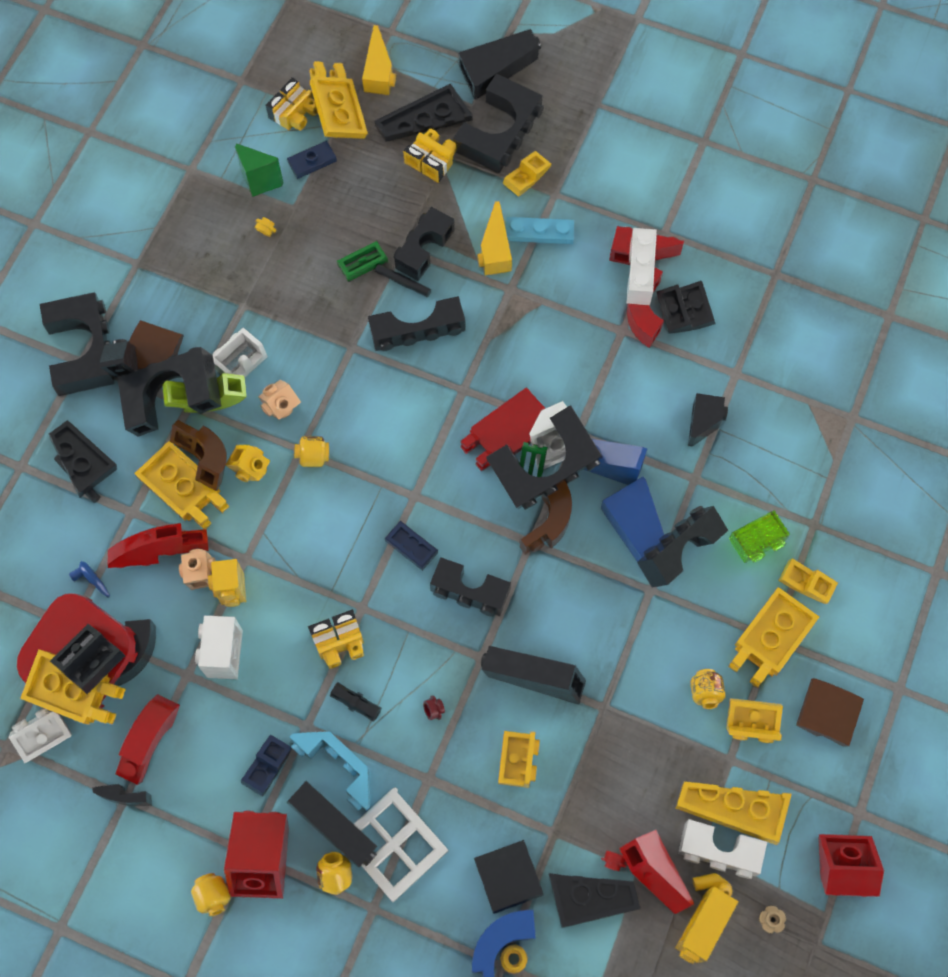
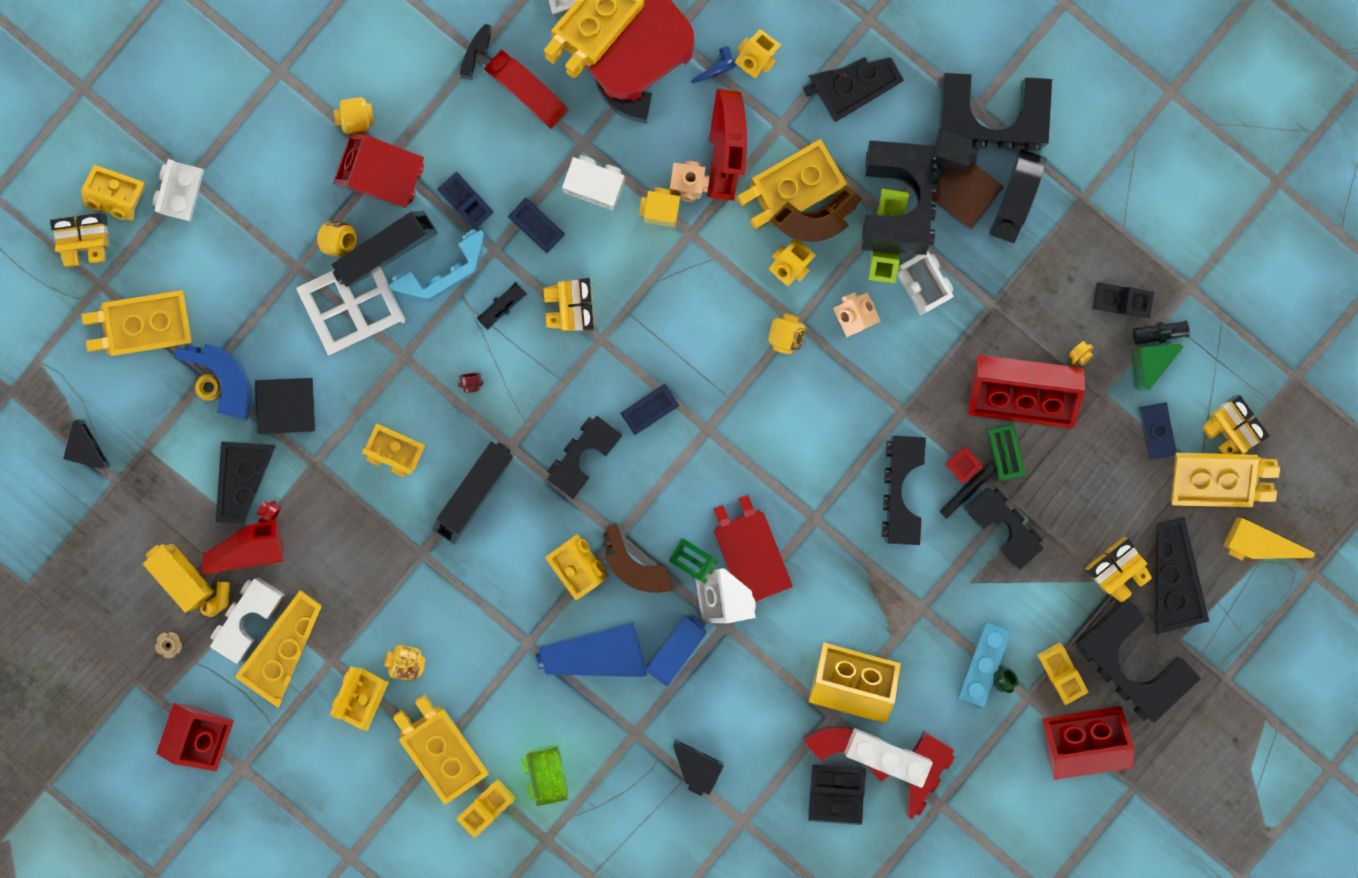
camera: 105 degrees right, 20 degrees up
black slope [50,624,125,694] -> none
black slope [458,29,541,100] -> none
yellow slope [477,201,512,276] -> none
black arch [486,405,603,510] -> none
black arch [637,506,728,588] -> none
reddish brown slope [796,678,864,747] -> none
none -> dark blue plate [508,197,565,254]
none -> yellow bracket [545,534,609,600]
none -> yellow brick [735,29,781,79]
none -> yellow slope [809,642,901,723]
none -> red plate [945,446,983,484]
none -> red slope [968,355,1085,429]
none -> black arch [989,149,1046,243]
none -> dark green plate [993,668,1018,694]
none -> red slope [1042,706,1134,780]
none -> black slope [1092,283,1154,318]
none -> black pin [1133,320,1190,345]

